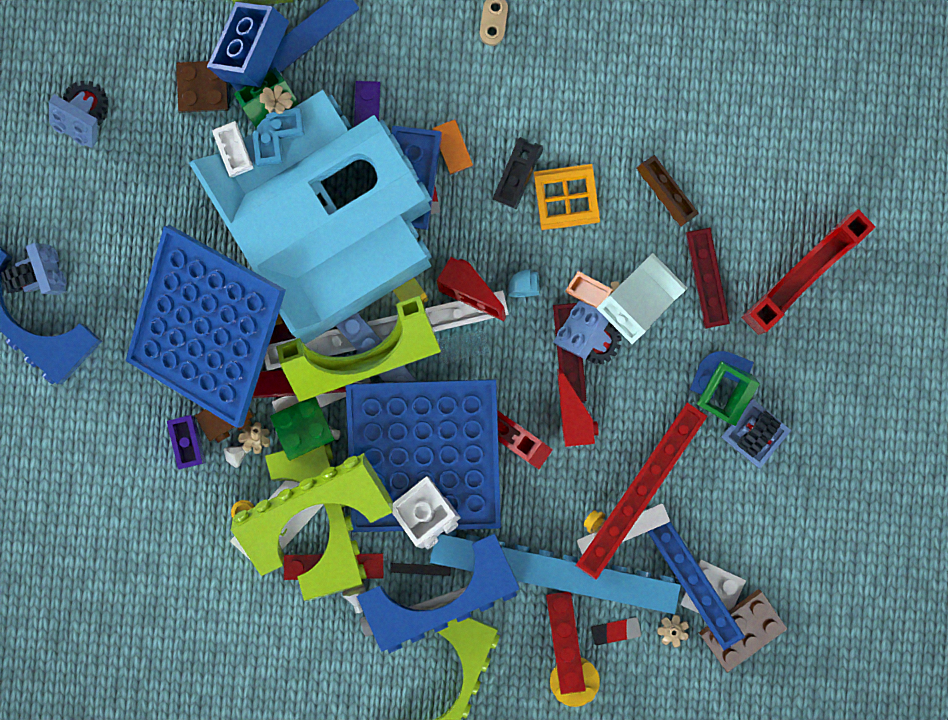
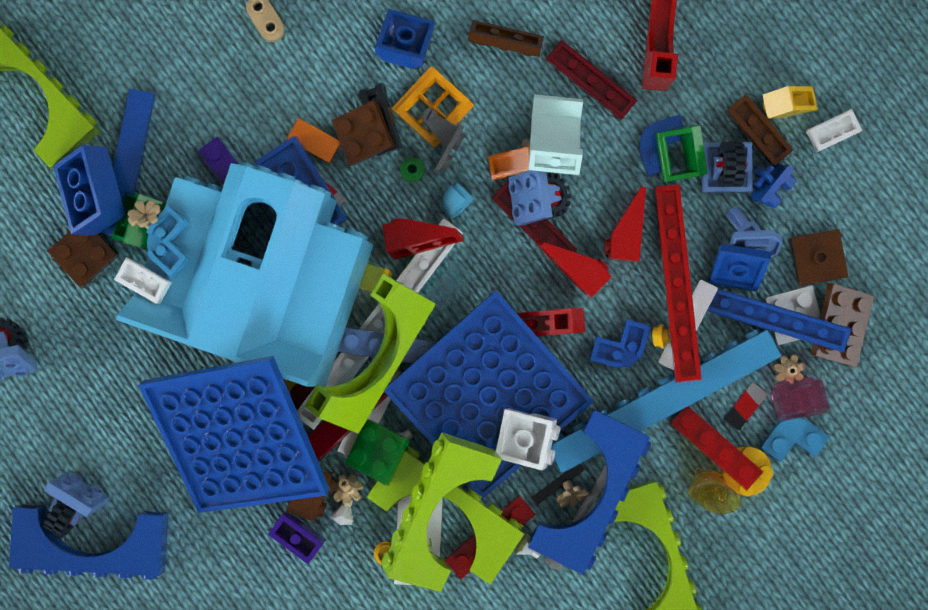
camera: 40 degrees left, 0 degrees up
none -> reddish brown plate [331,100,395,166]
none -> blue slope [375,9,435,69]
none -> green plate [400,157,425,182]
none -> dark grey plate [422,108,465,175]
none -> tan plant [557,480,589,507]
none -> blue plate [589,319,651,368]
none -> red slope [604,187,646,263]
none -> clear yellow piece [687,468,741,514]
none -> blue tile [709,244,771,292]
none -> reddish brown plate [726,94,793,167]
none -> medium blue piece [726,207,783,257]
none -> blue hips [750,163,797,208]
none -> dark azure plate [759,417,830,462]
none -> yellow slope [763,86,818,119]
none -> clear pink brick [770,377,830,421]
none -> reddish brown plate [789,229,849,286]
none -> white plate [806,109,863,153]

